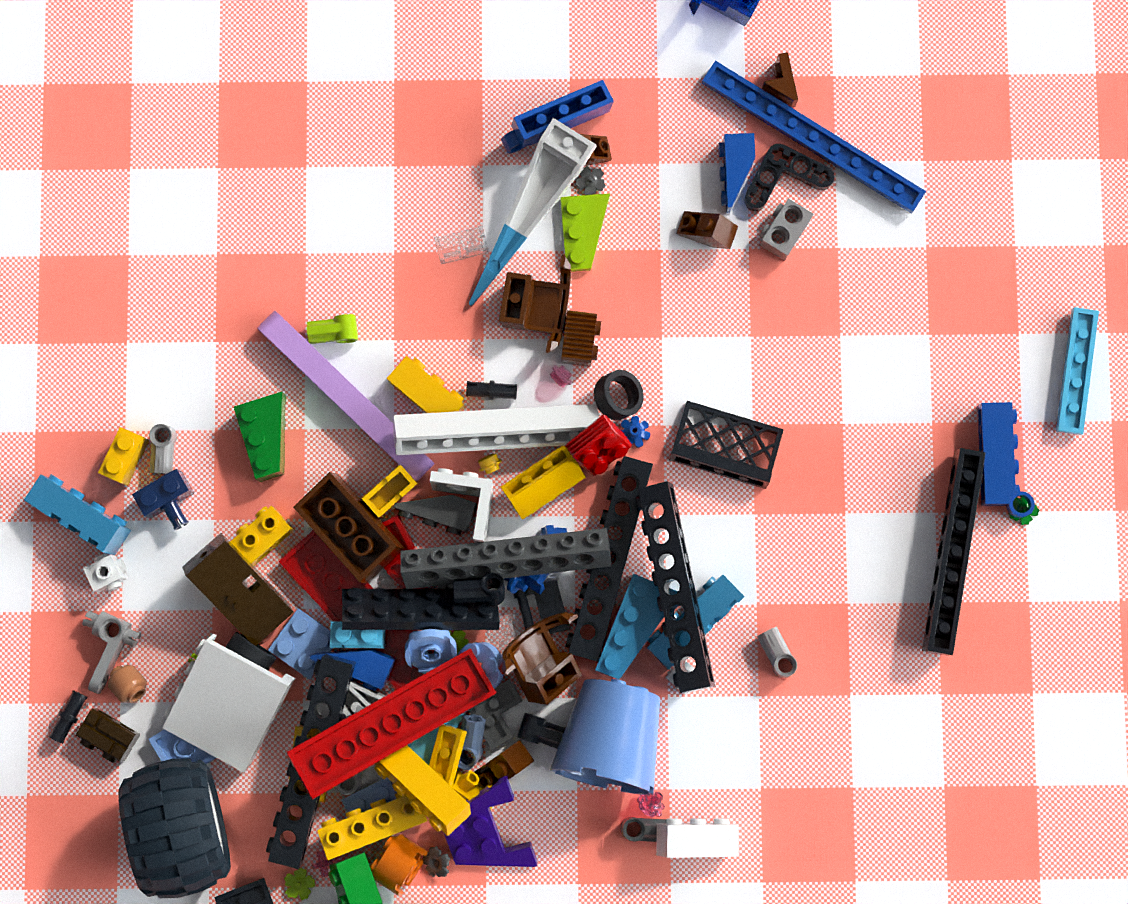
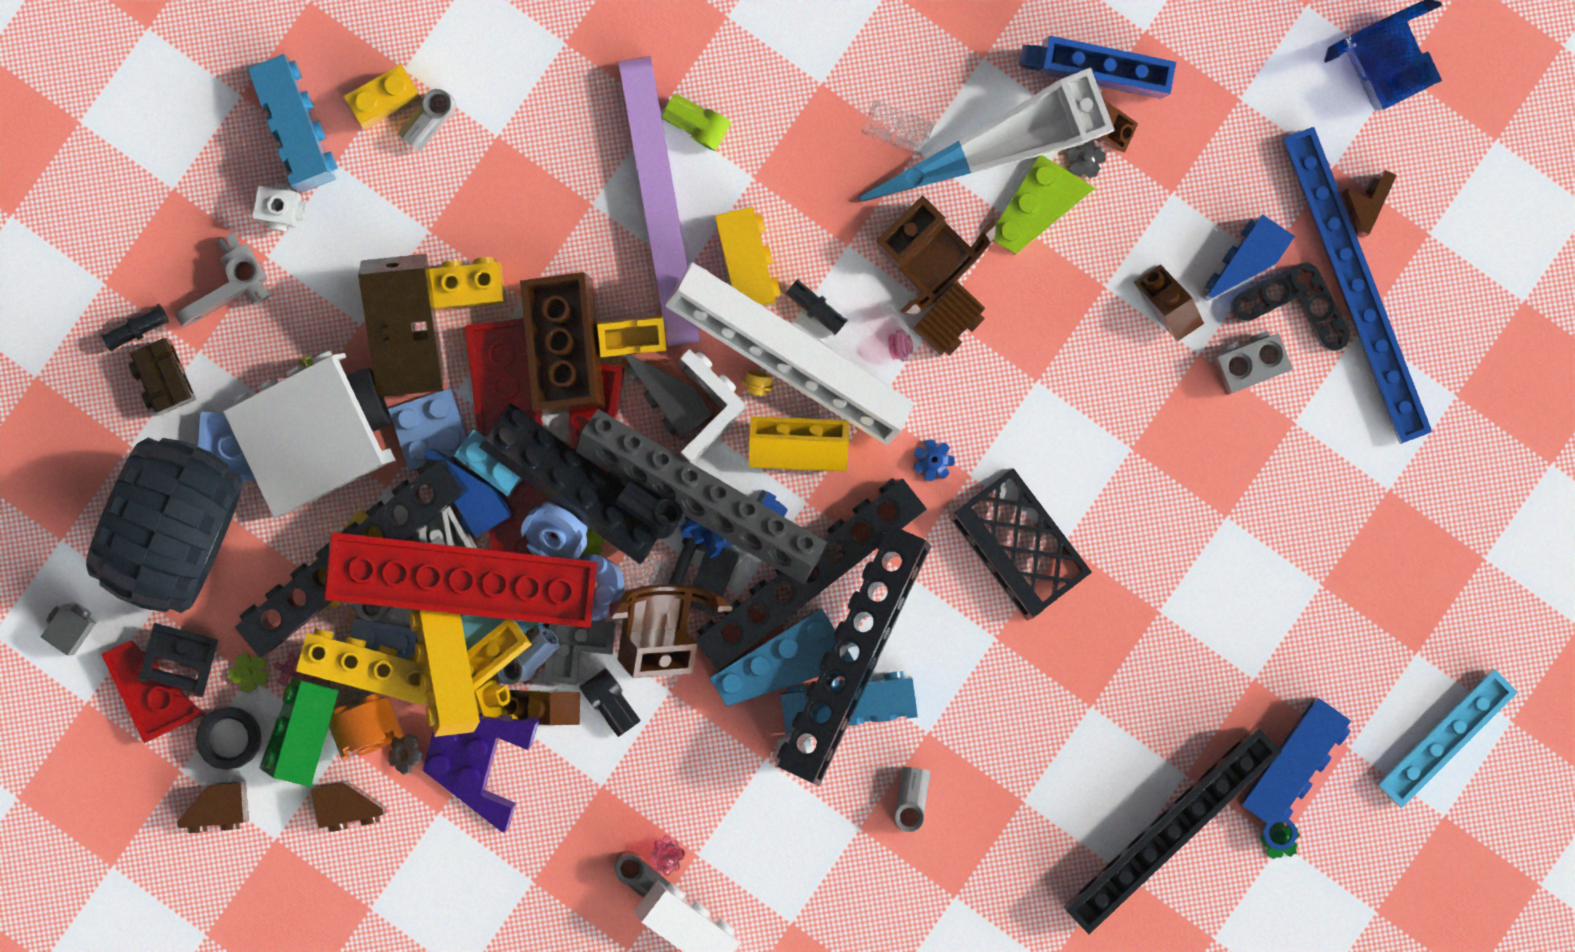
camera: 35 degrees right, 5 degrees up
nougat head [108,665,147,703] -> none
dark blue brick [132,468,195,531] -> none
green wedge [234,391,287,482] -> none
medium blue cone [550,679,660,795] -> none
red brick [565,415,632,476] -> none
black tyre [594,370,644,420] -> none

